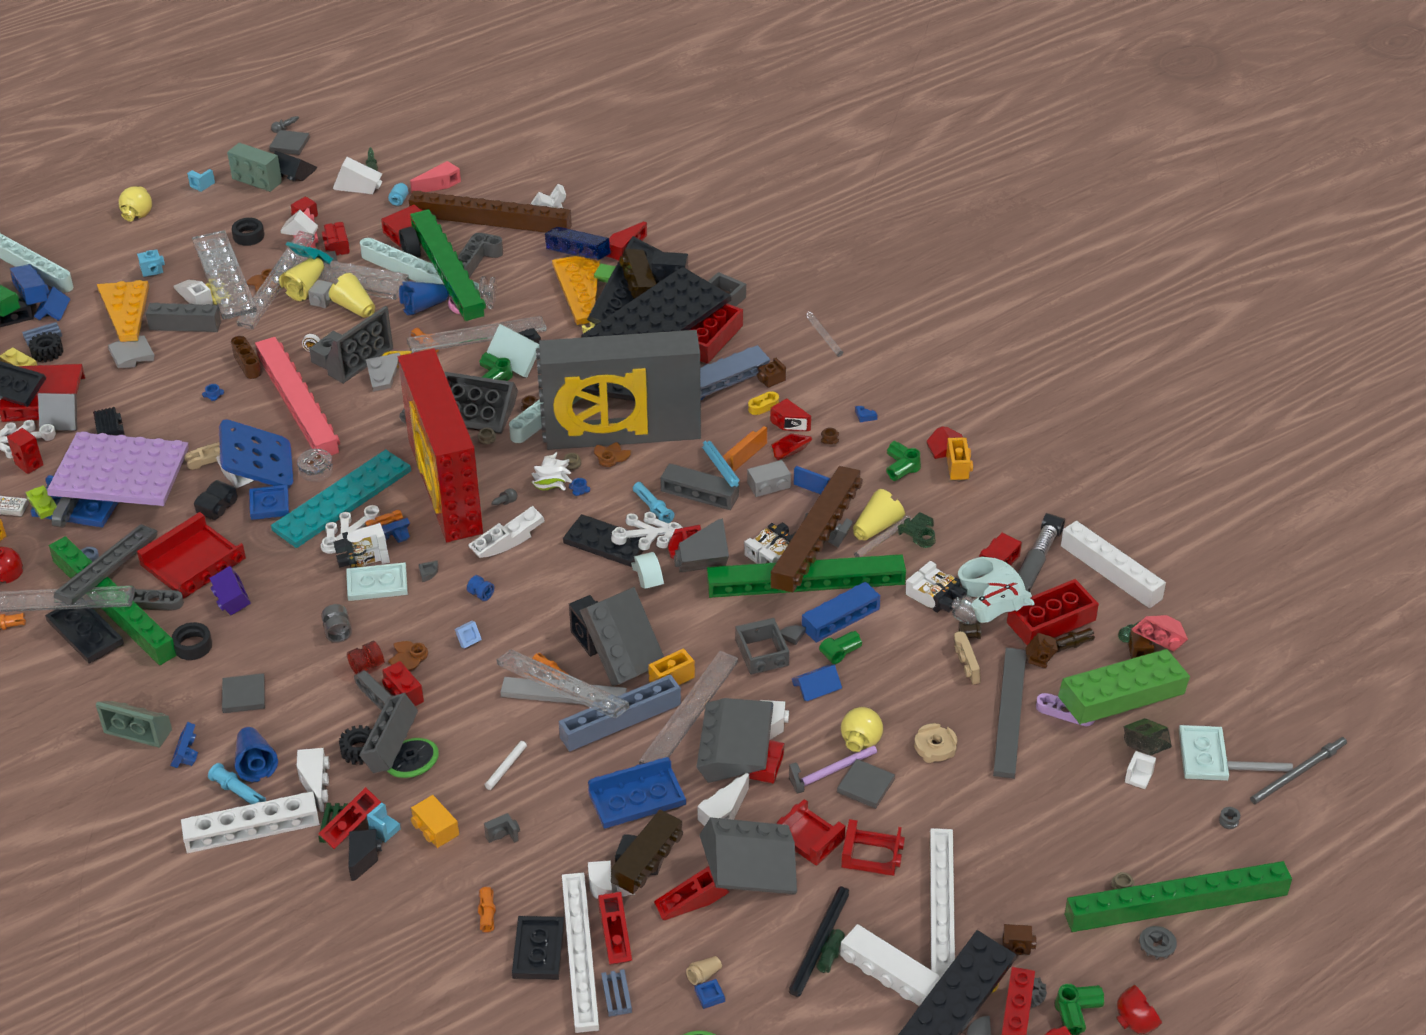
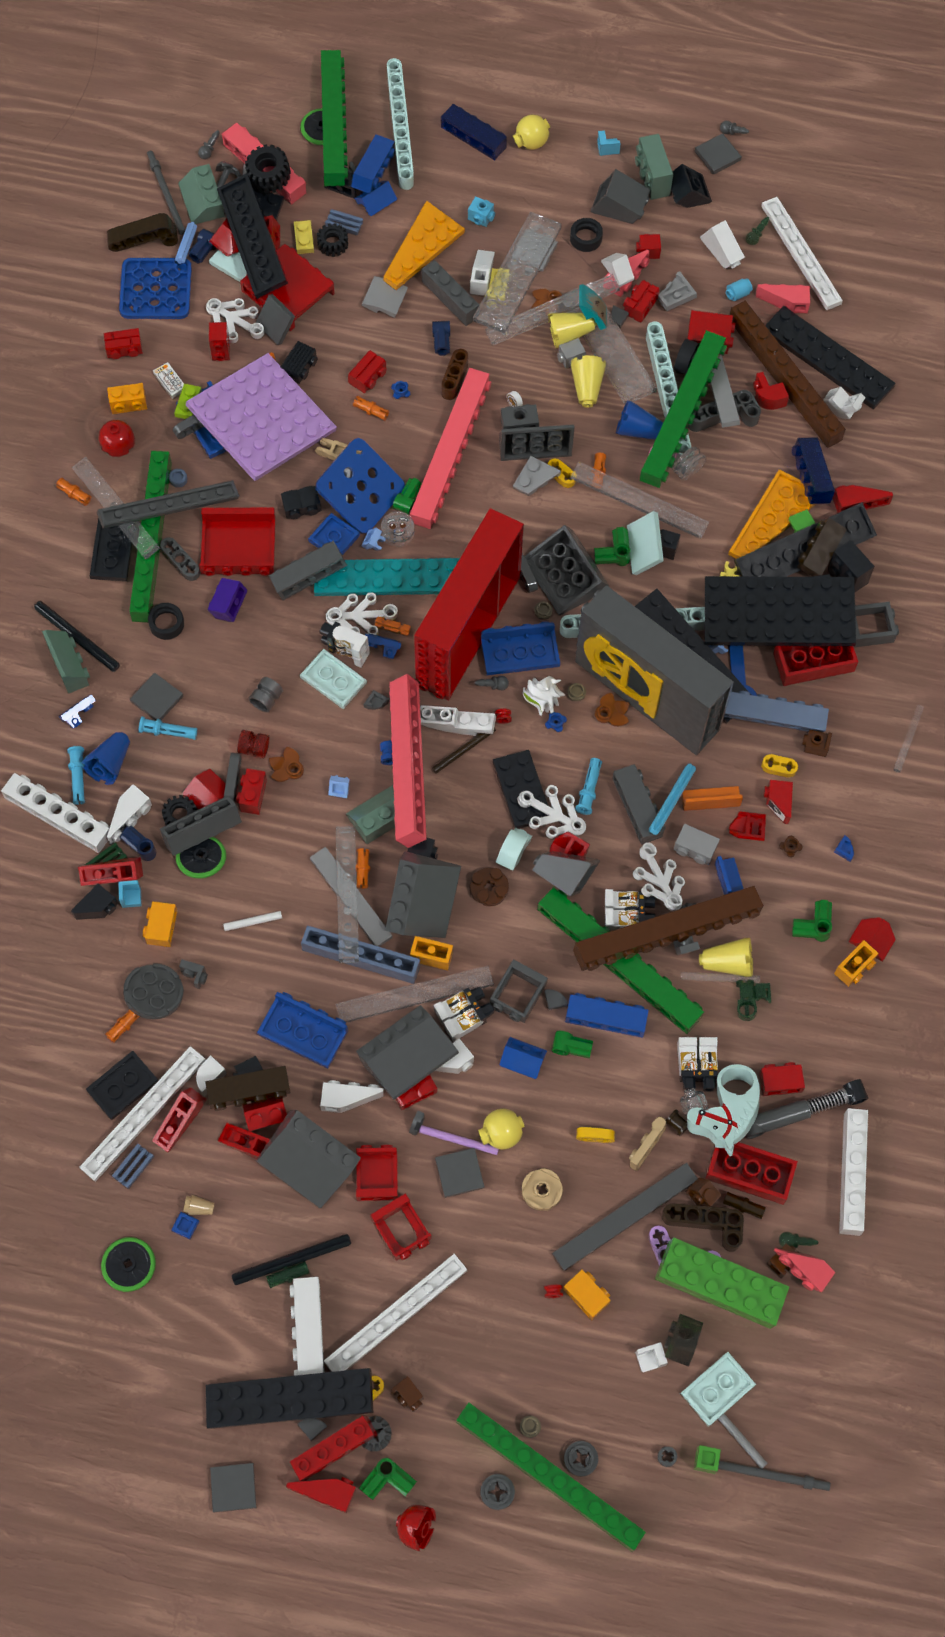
camera: 45 degrees right, 25 degrees up
none -> black axle [34,601,120,672]
none -> dark blue piece [120,826,157,861]
none -> dark grey tile [123,963,184,1019]
none -> medium azure pin [139,716,198,740]
none -> red slope [182,769,226,810]
none -> red brick [243,1097,287,1131]
none -> dark grey brick [269,540,347,600]
none -> sand green slope [346,785,395,844]
none -> red brick [348,350,387,393]
none -> orange pin [353,396,389,421]
none -> light blue tile [361,528,386,551]
none -> coral brick [389,674,427,848]
none -> green piece [393,478,422,515]
none -> dark blue piece [432,321,450,356]
none -> dark brown bar [432,728,496,774]
none -> hips [433,987,494,1042]
none -> clear blue brick [441,104,507,161]
none -> reddish brown plate [470,868,509,907]
none -> blue bracket [481,621,560,676]
none -> red bush [495,708,512,724]
none -> red bush [544,1285,563,1298]
none -> light orange brick [563,1270,611,1321]
none -> dark grey gear [564,1441,598,1477]
none -> yellow beam [576,1127,615,1143]
none -> dark grey slope [590,169,650,224]
none -> white plant [633,843,685,911]
none -> light grey wing [658,271,697,311]
none -> dark brown beam [662,1203,744,1252]
none -> bright green panel [694,1445,721,1474]
none -> light grey tile [710,355,740,428]
none -> red brick [753,372,789,410]
none -> white plate [761,197,843,311]
none -> black plate [765,306,896,410]

